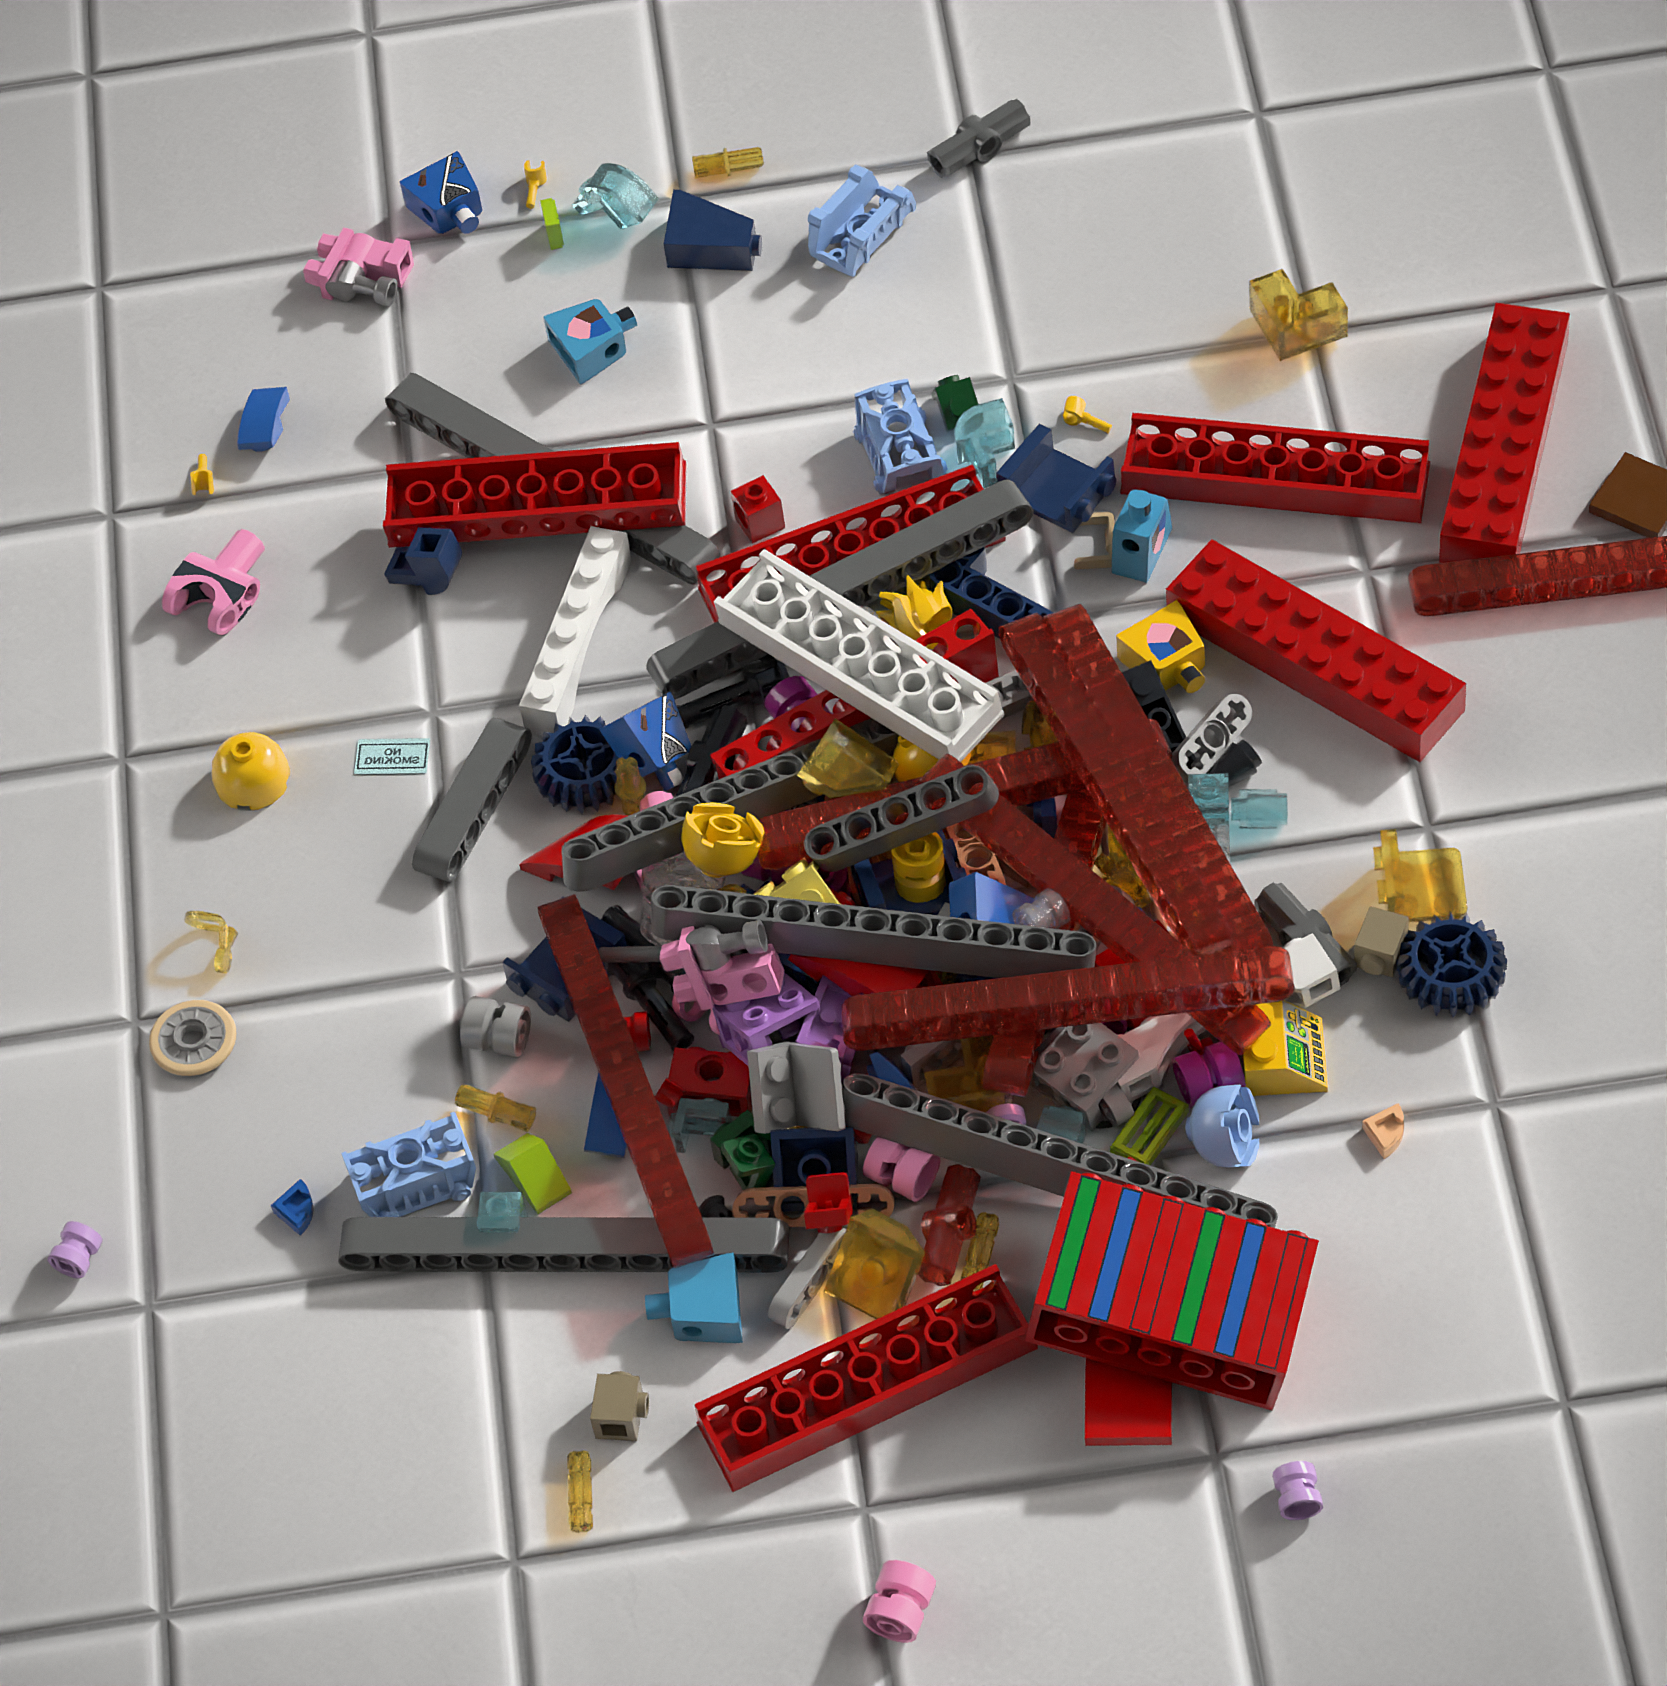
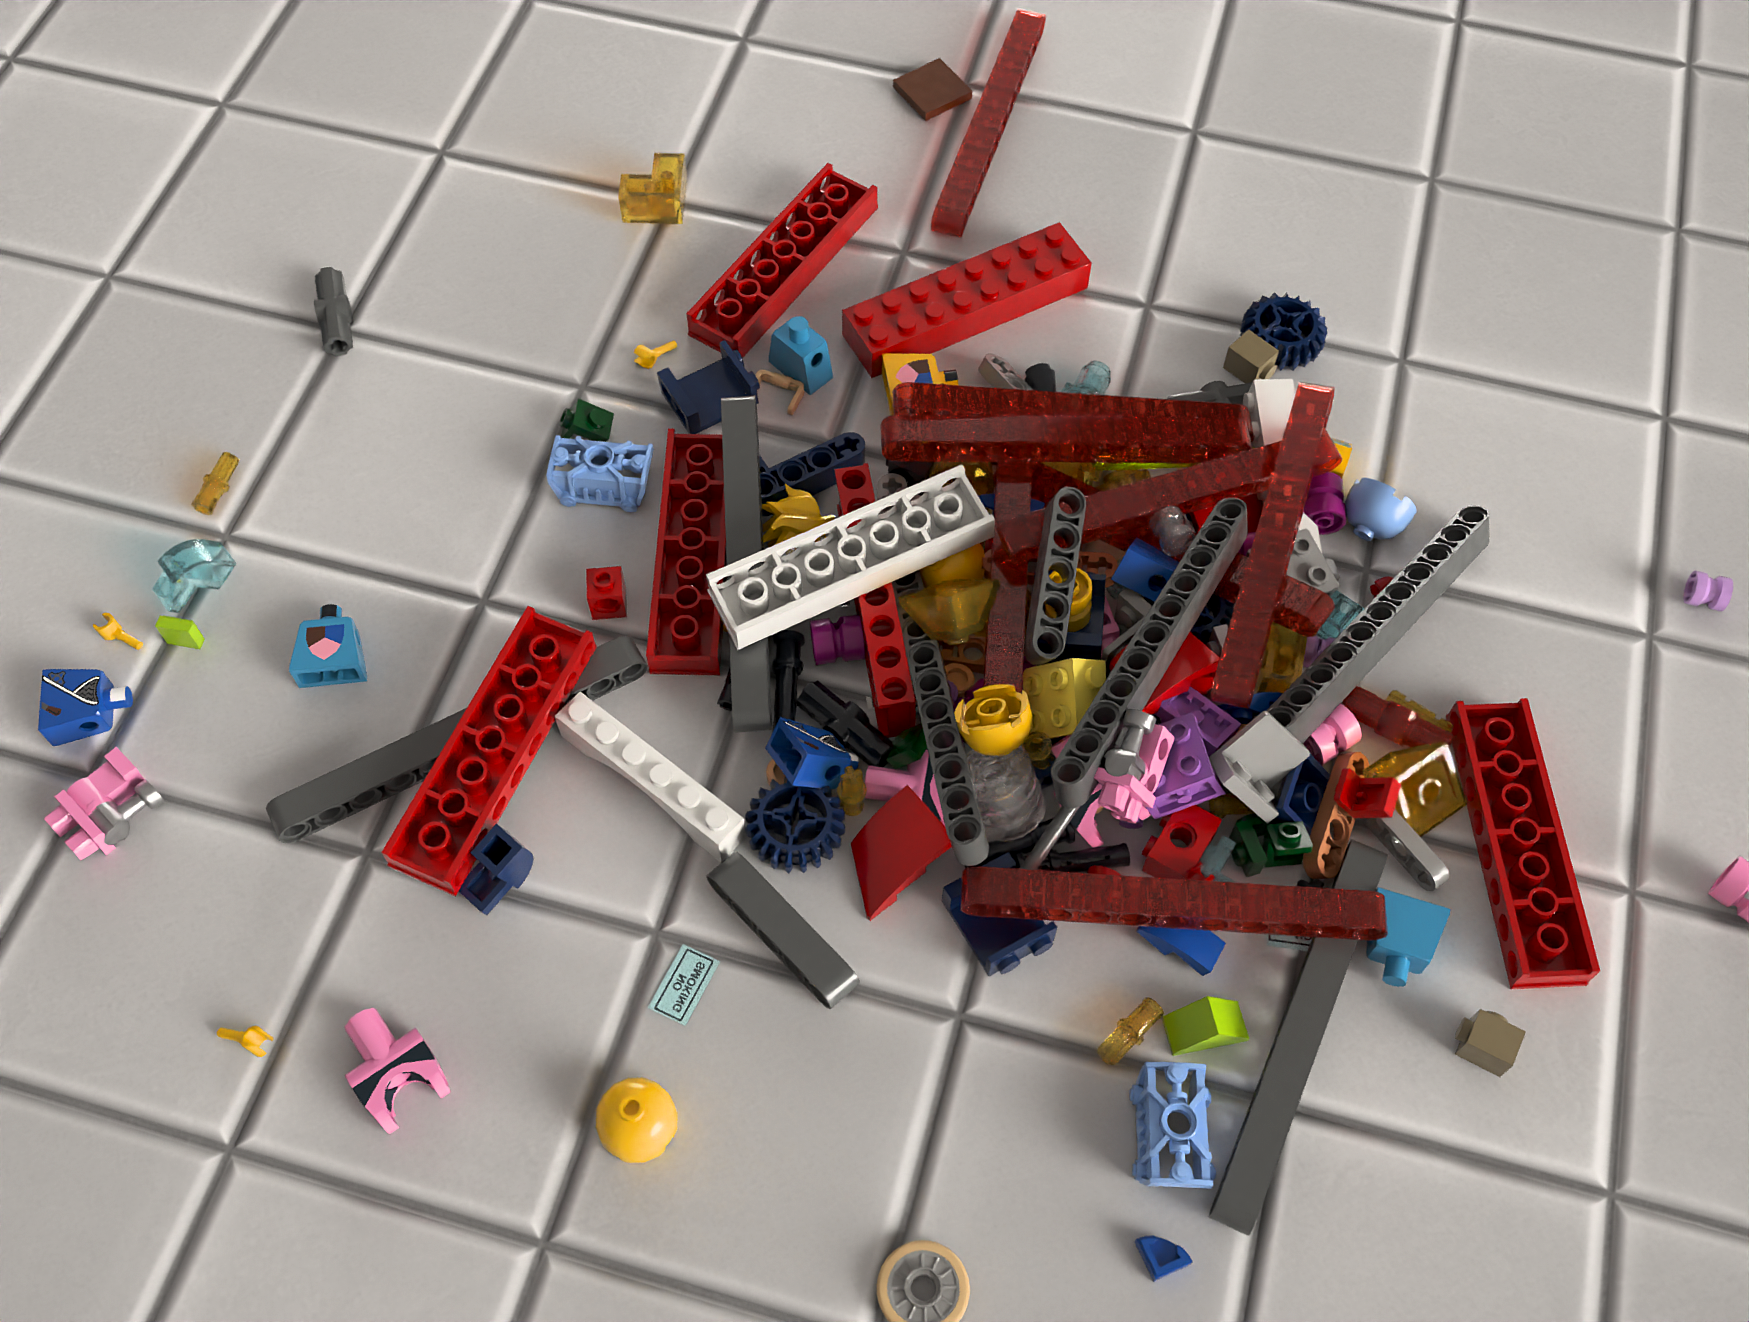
camera: 75 degrees left, 5 degrees up
clear yellow piece [184,911,238,973] -> none
blue slope [237,387,290,452] -> none
light grey wheel [460,996,531,1058] -> none
clear light blue bracket [477,1192,528,1232] -> none
clear yellow axle [567,1450,593,1533] -> none
dark blue slope [663,189,762,271] -> none
light blue piece [808,164,916,277] -> none
clear light blue brick [954,398,1015,488] -> none
red brick [1024,1171,1319,1411] -> none
red slope [1085,1358,1173,1446] -> none
lime tile [1110,1086,1189,1166] -> none
light nougat tile [1362,1103,1404,1159] -> none
clear yellow bracket [1373,829,1468,922] -> none
red brick [1439,303,1570,575] -> none

